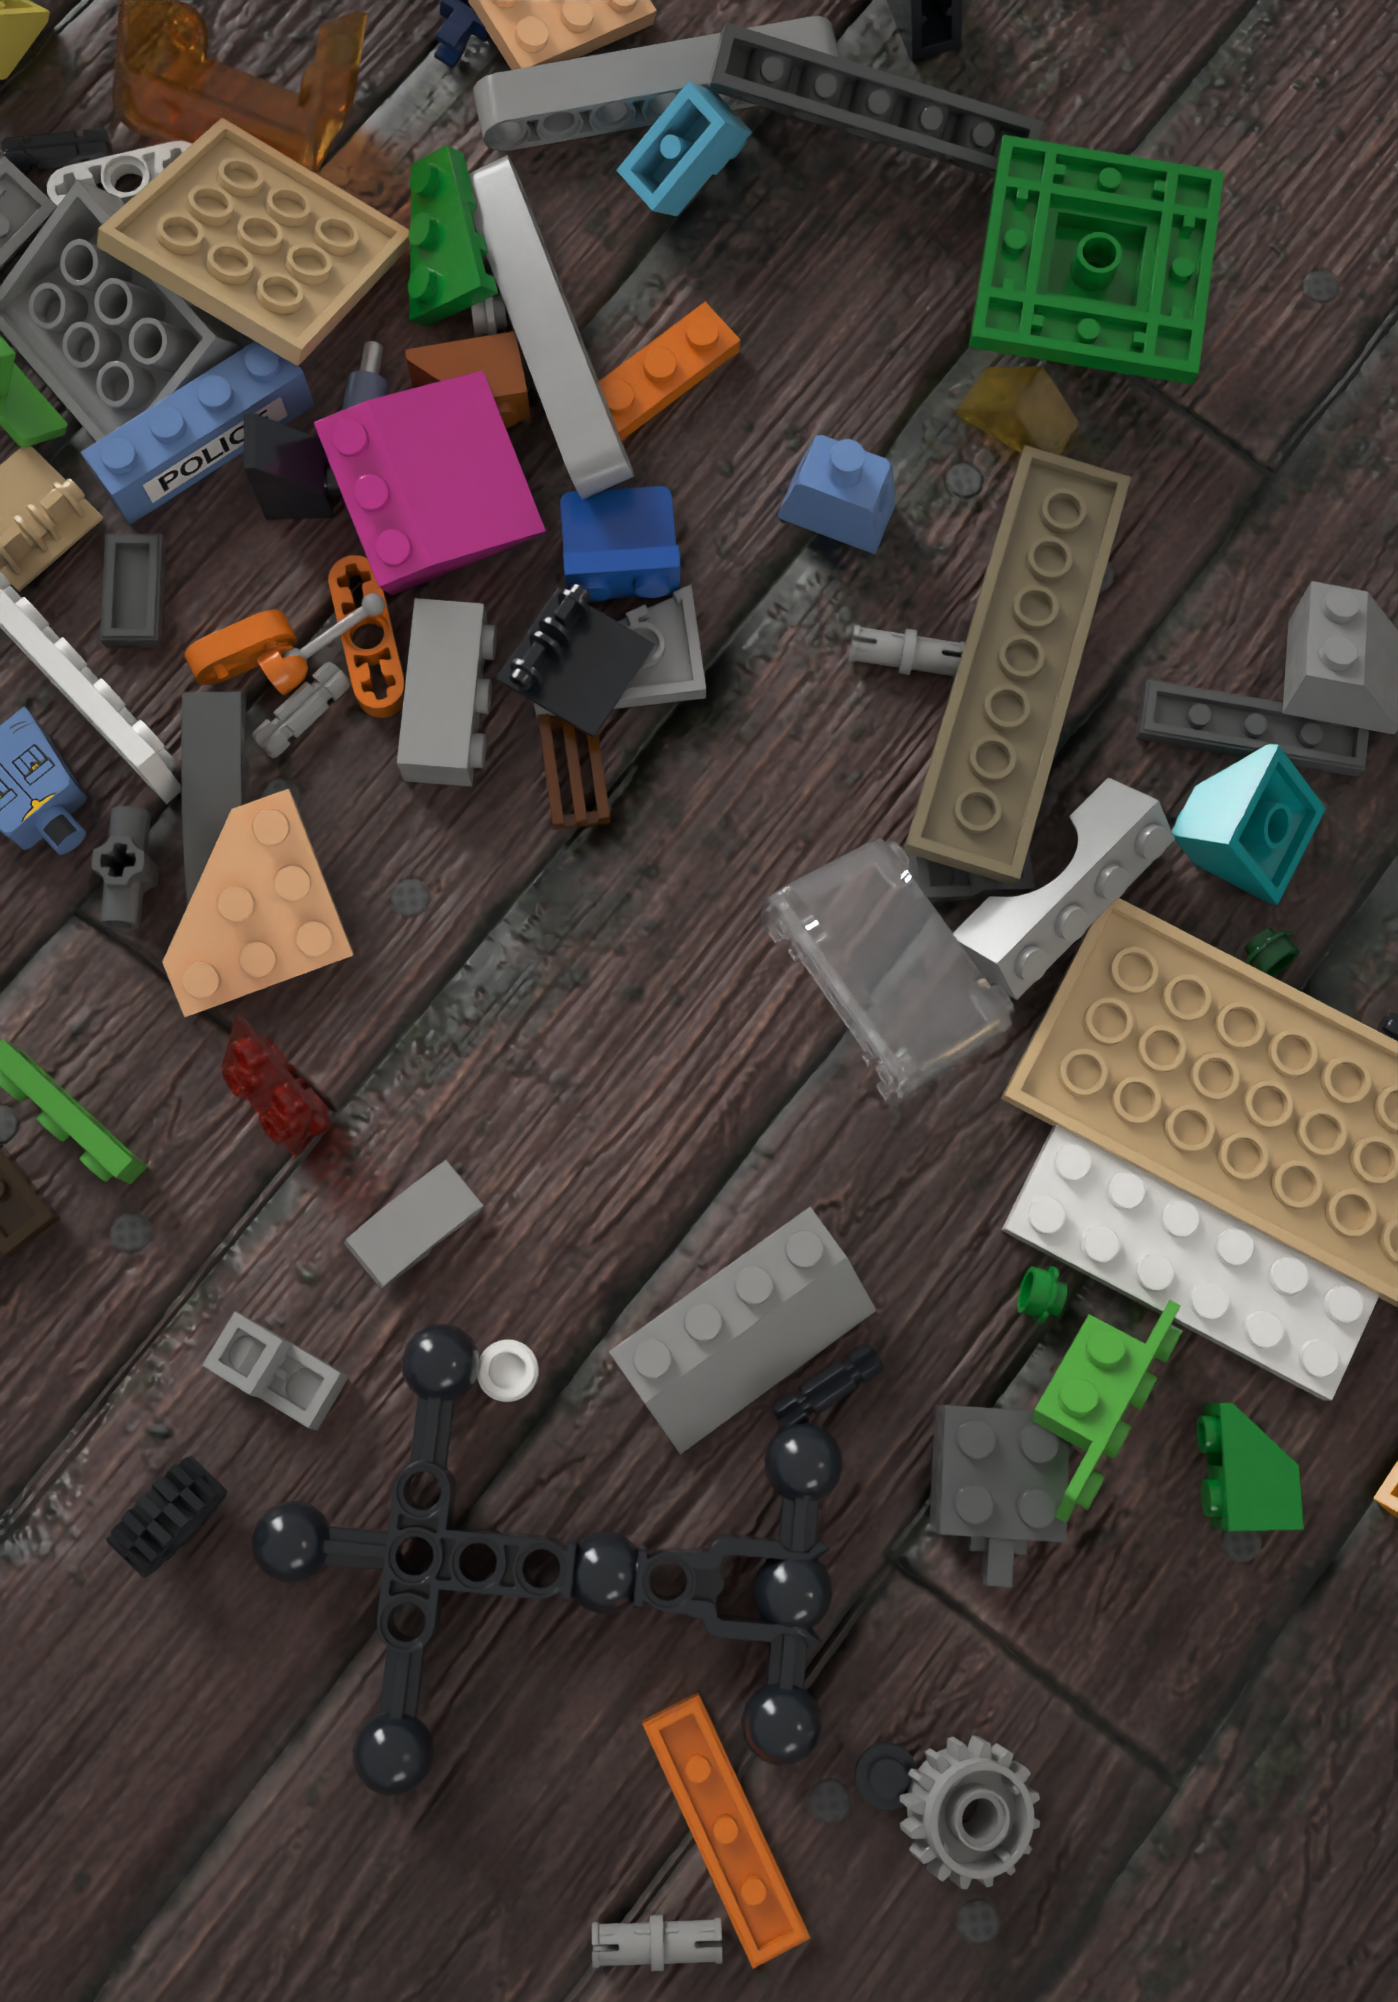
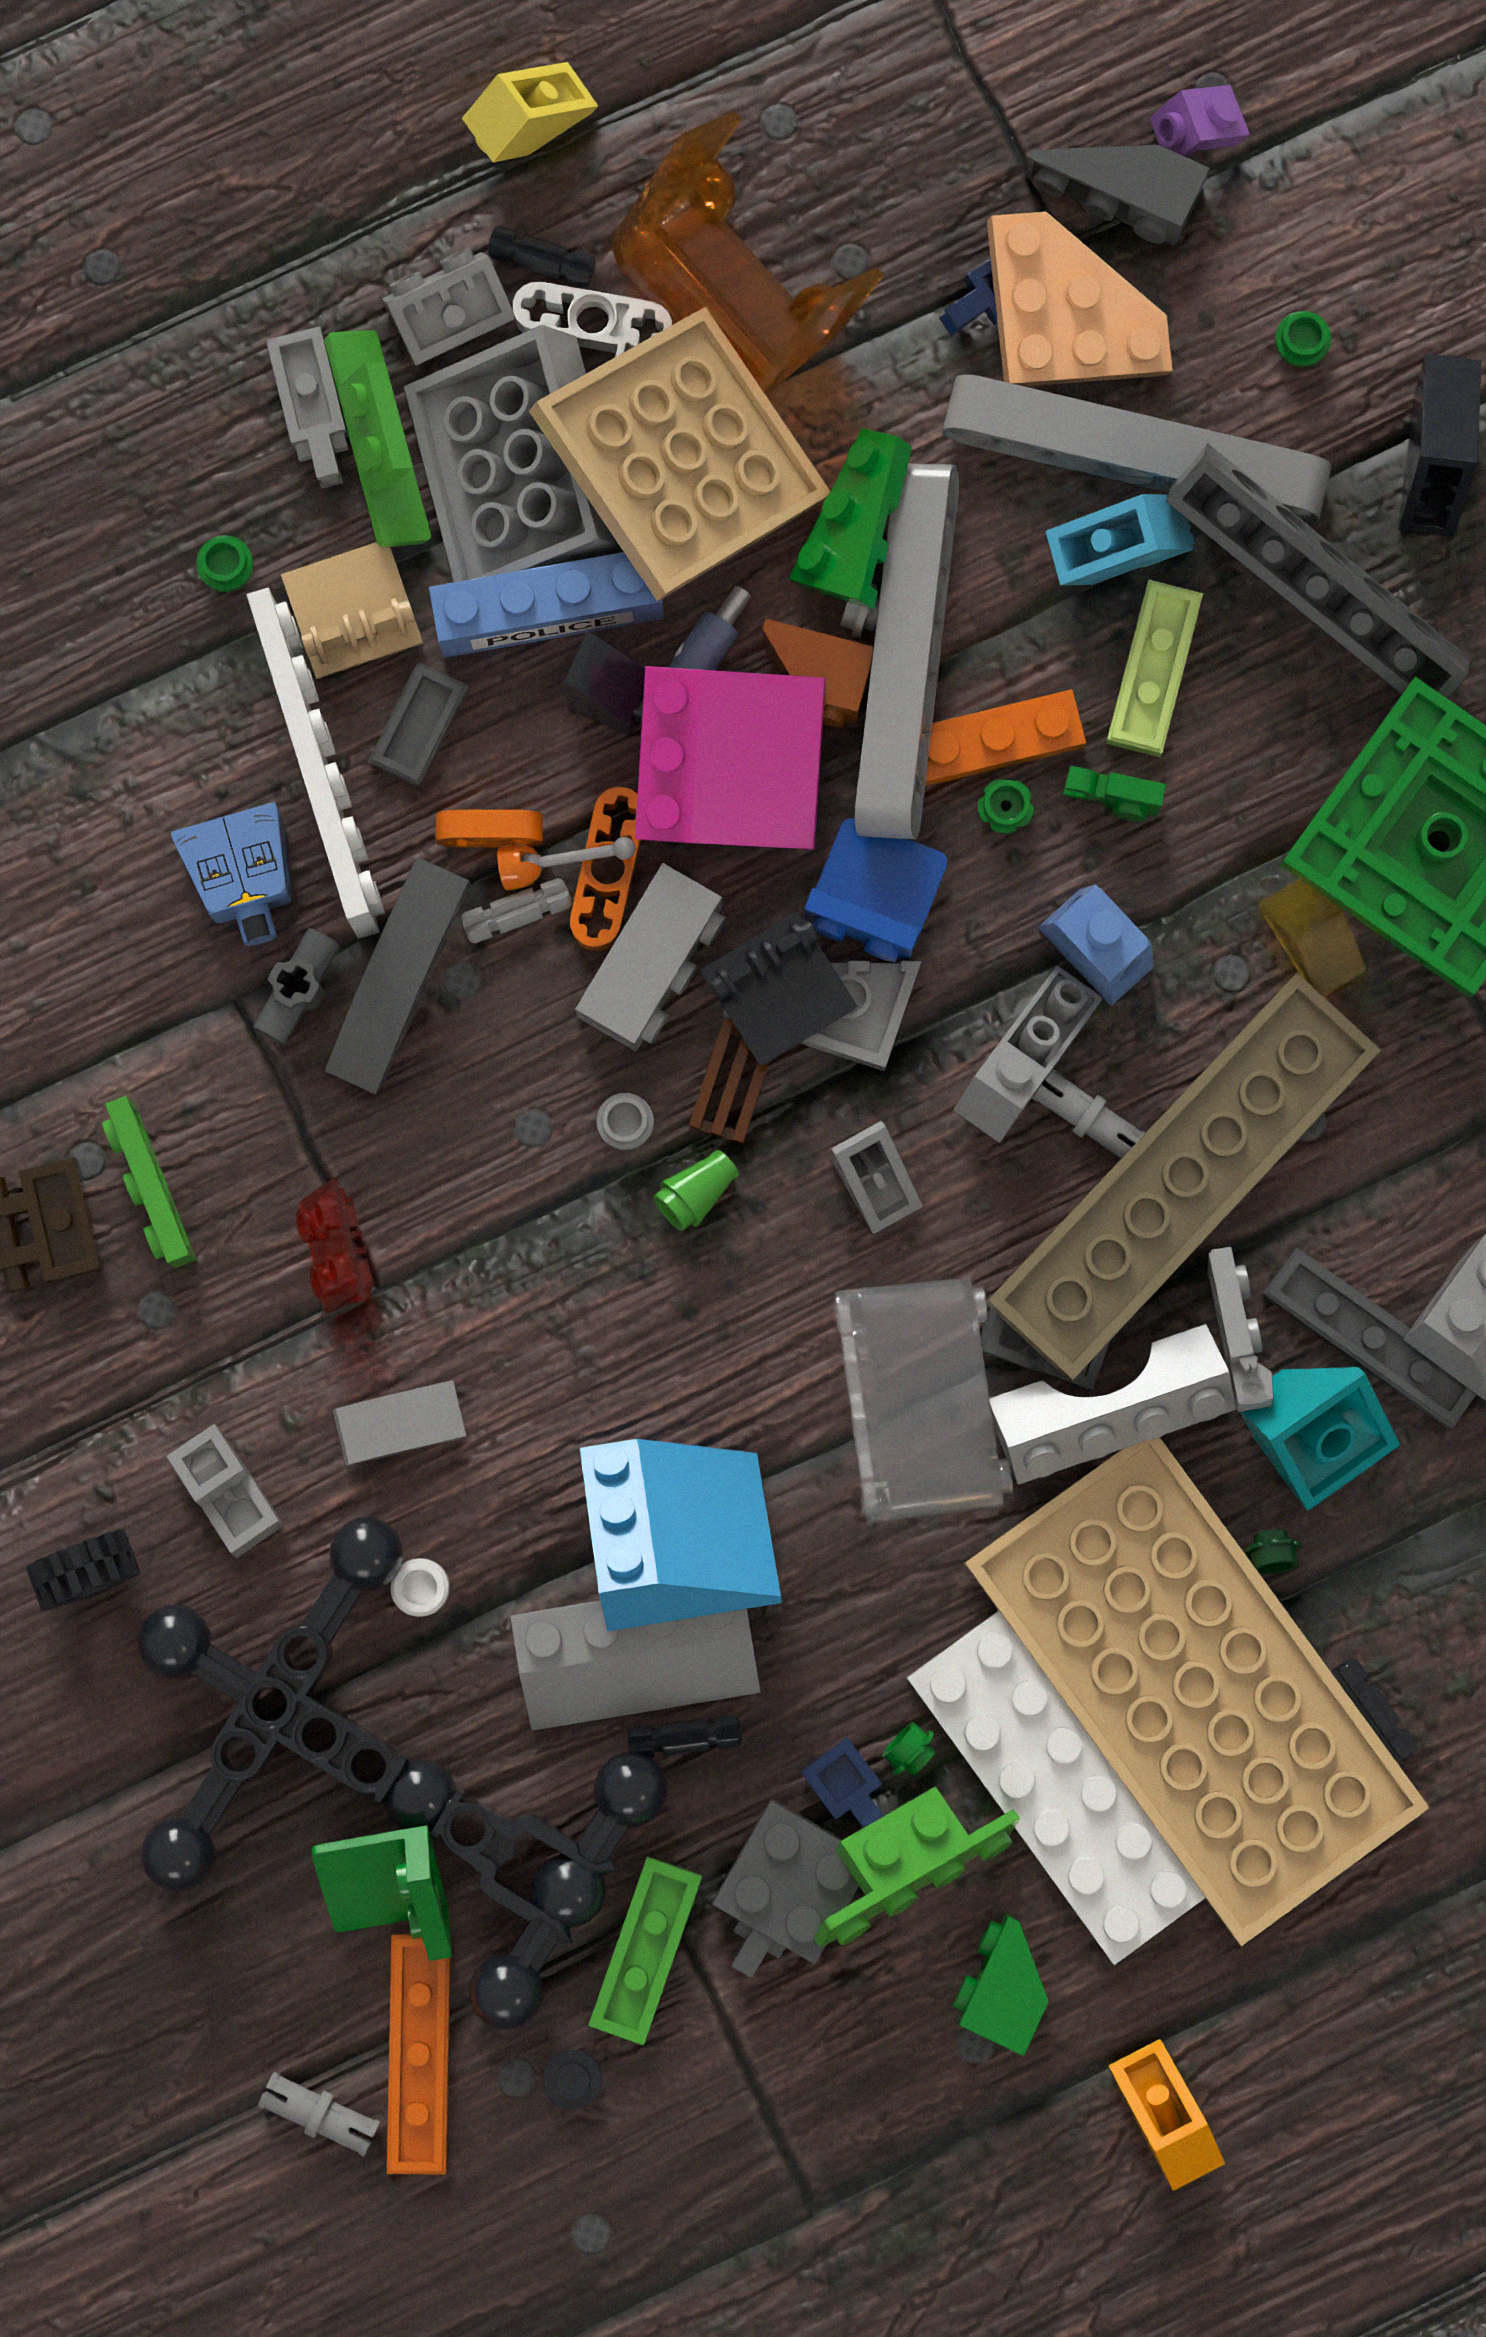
camera: 35 degrees right, 5 degrees up
light nougat plate [162,788,354,1018] -> none
light grey gear [900,1735,1040,1889] -> none
none -> green bracket [312,1825,452,1961]
none -> dark azure slope [580,1439,782,1632]
none -> bright green plate [588,1856,702,2046]
none -> light grey plate [597,1093,654,1150]
none -> bright green cone [653,1150,739,1231]
none -> dark blue plate [801,1737,884,1828]
none -> light grey slope [830,1121,923,1234]
none -> light grey slope [953,966,1103,1143]
none -> green plate [978,779,1034,834]
none -> green plate [1063,766,1166,822]
none -> yellowish green tile [1106,580,1203,758]
none -> light grey hinge [1207,1247,1273,1412]

